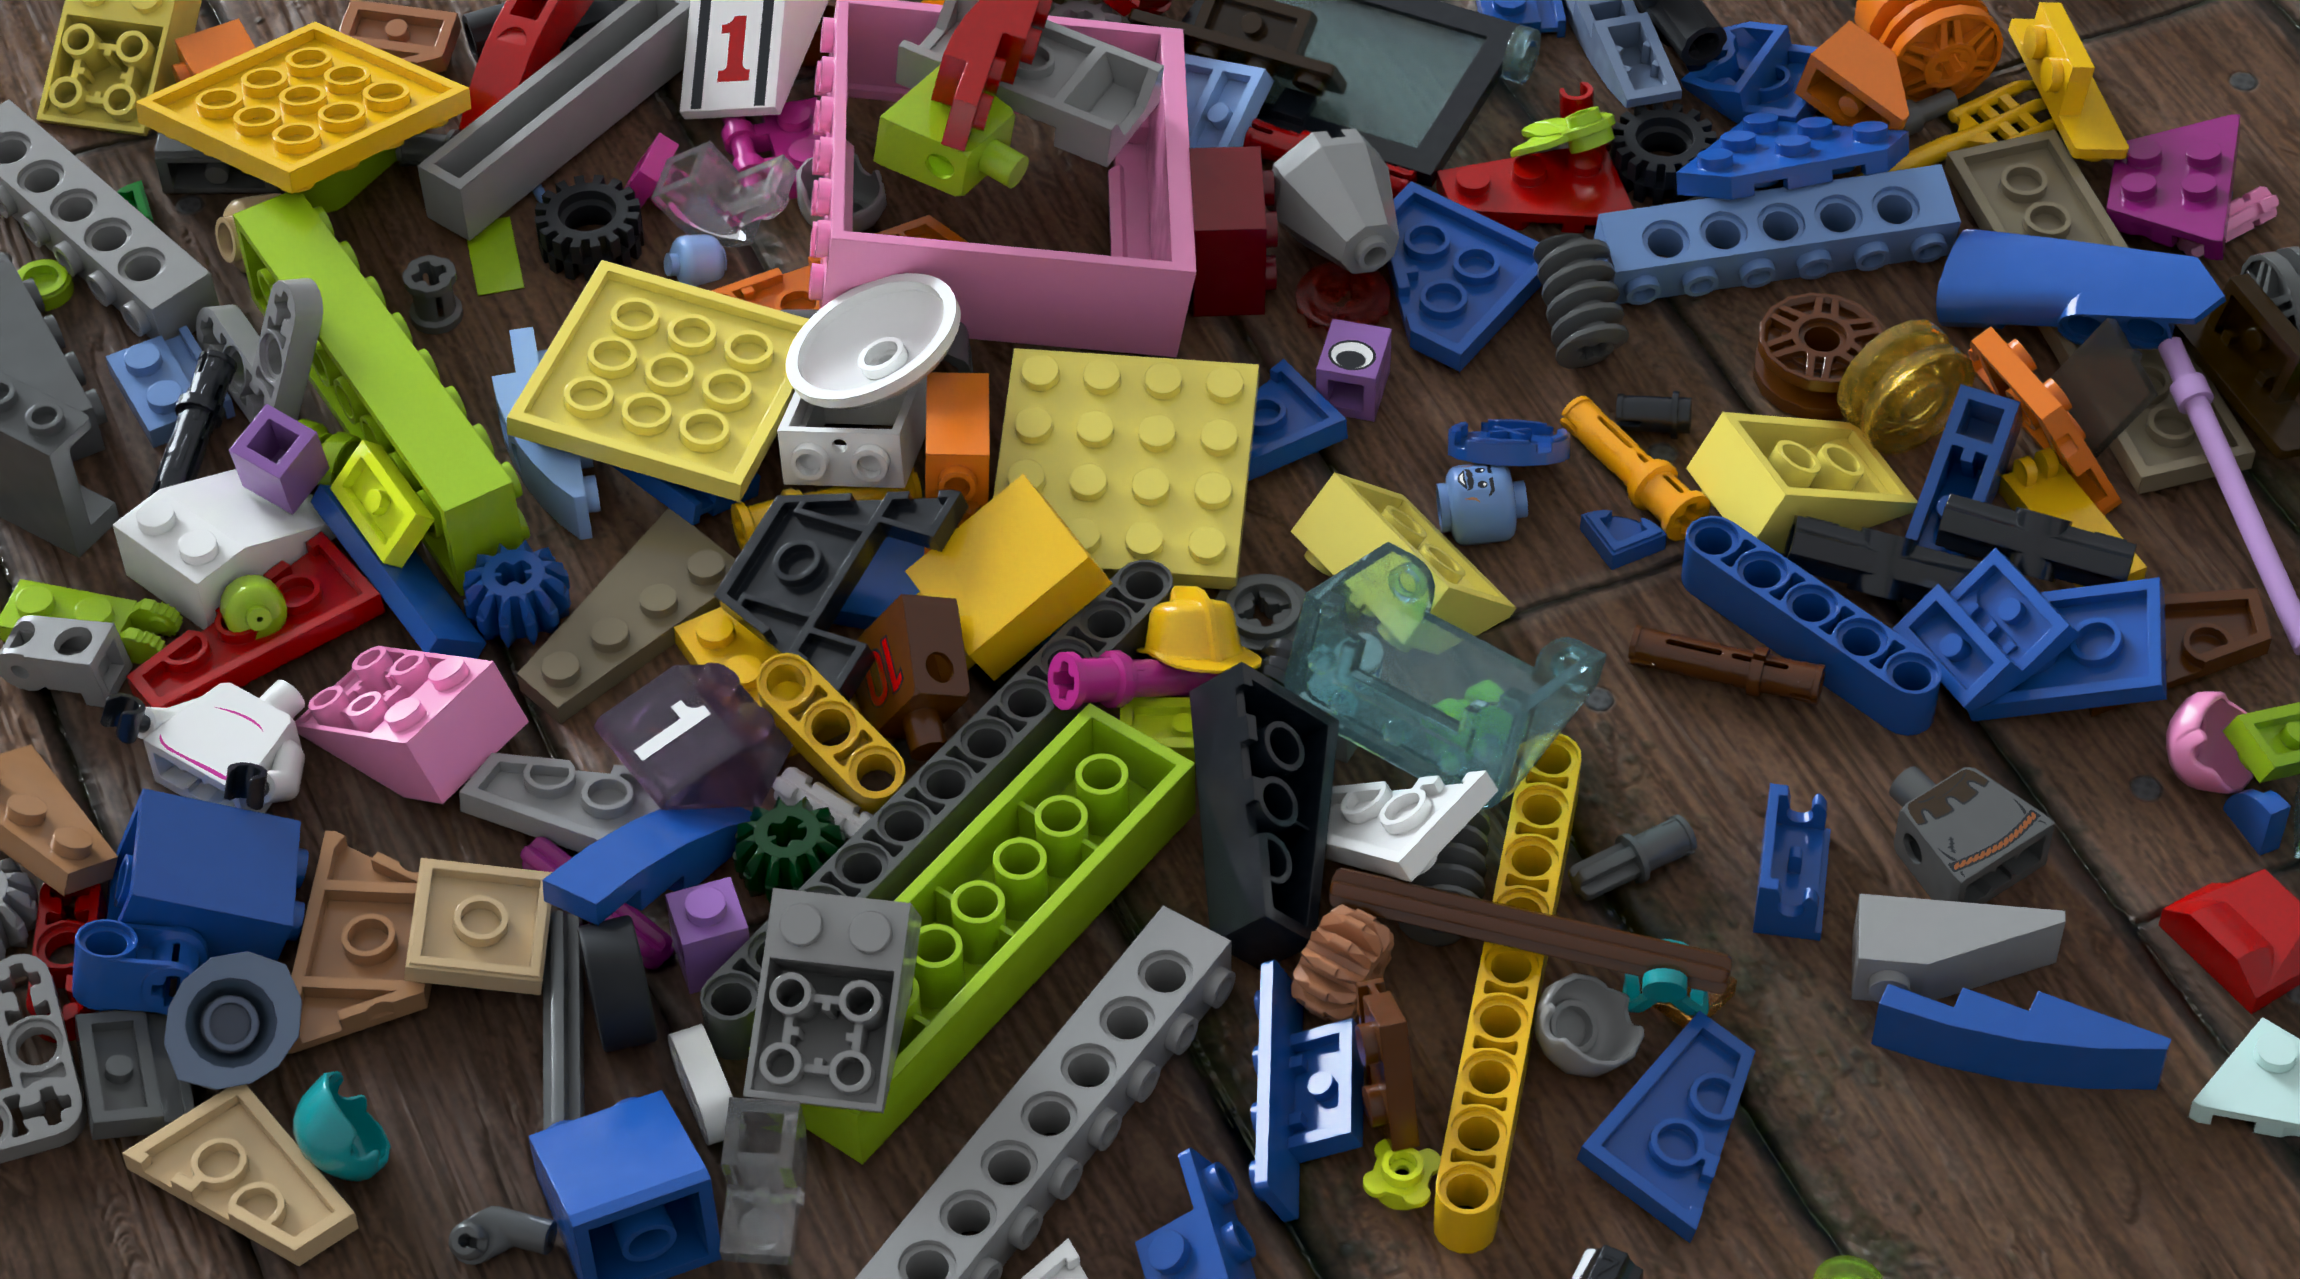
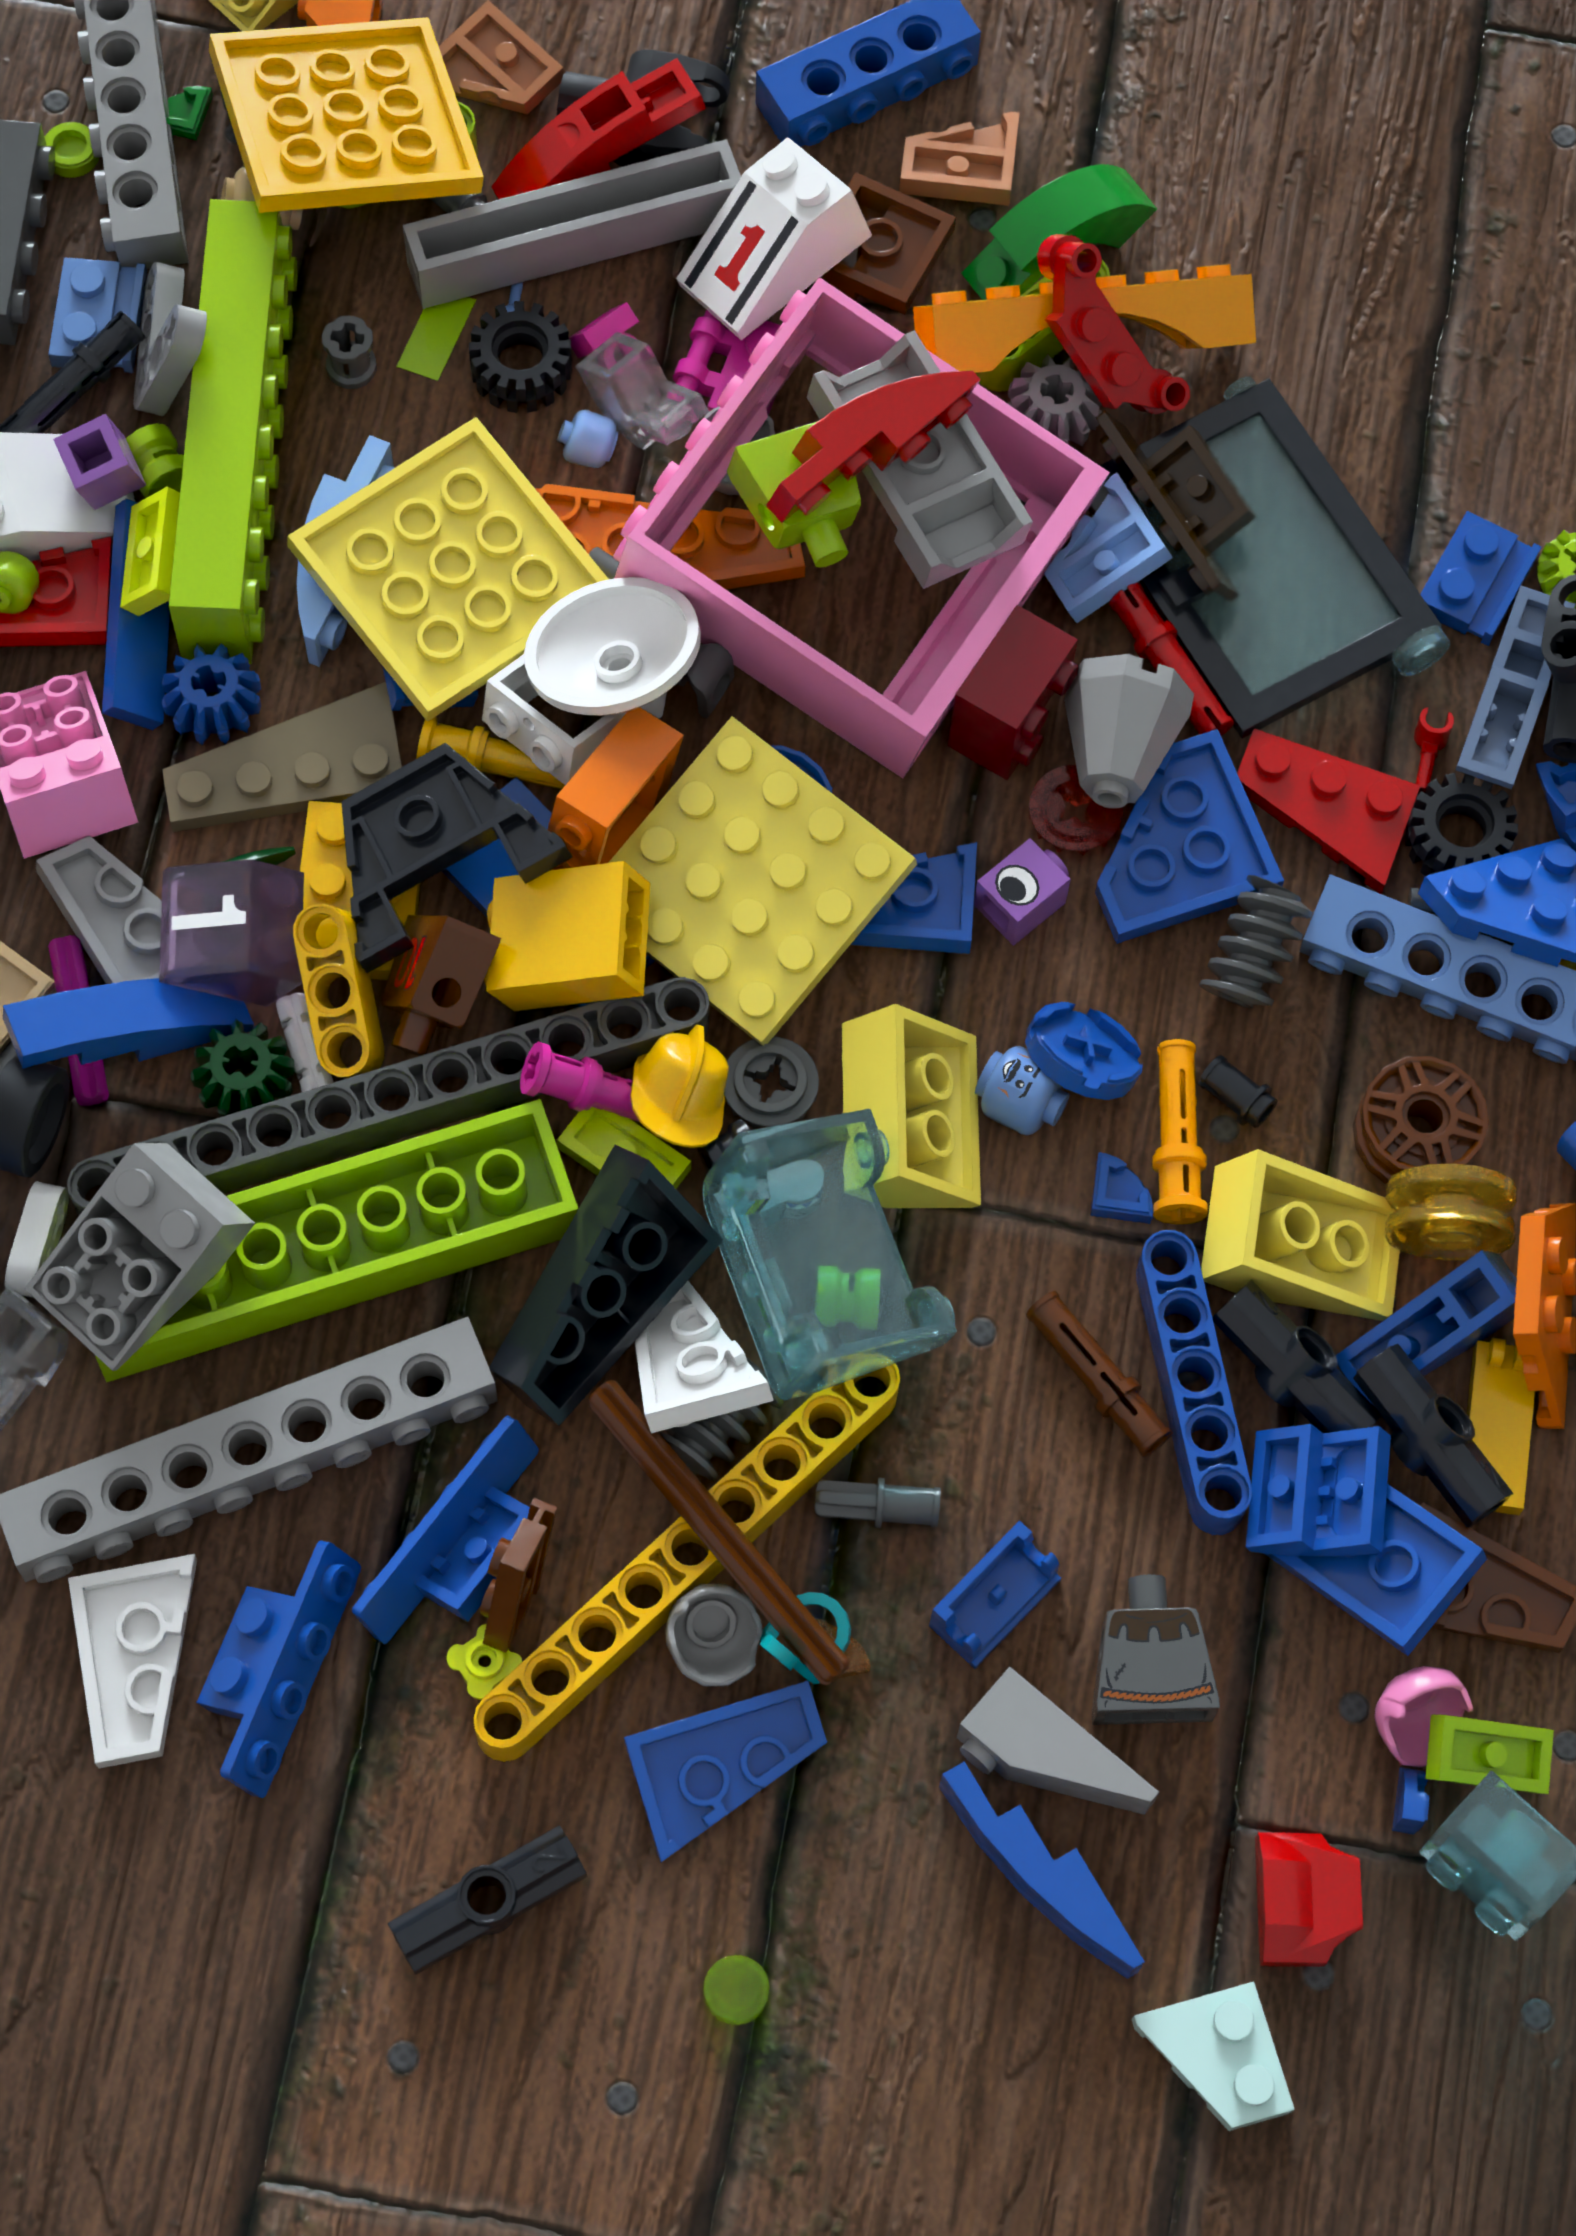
camera: 30 degrees right, 20 degrees up
medium lavender brick [665,877,750,994] -> none
nougat gear [1291,904,1394,1022] -> none
lime plate [1510,106,1616,158] -> none

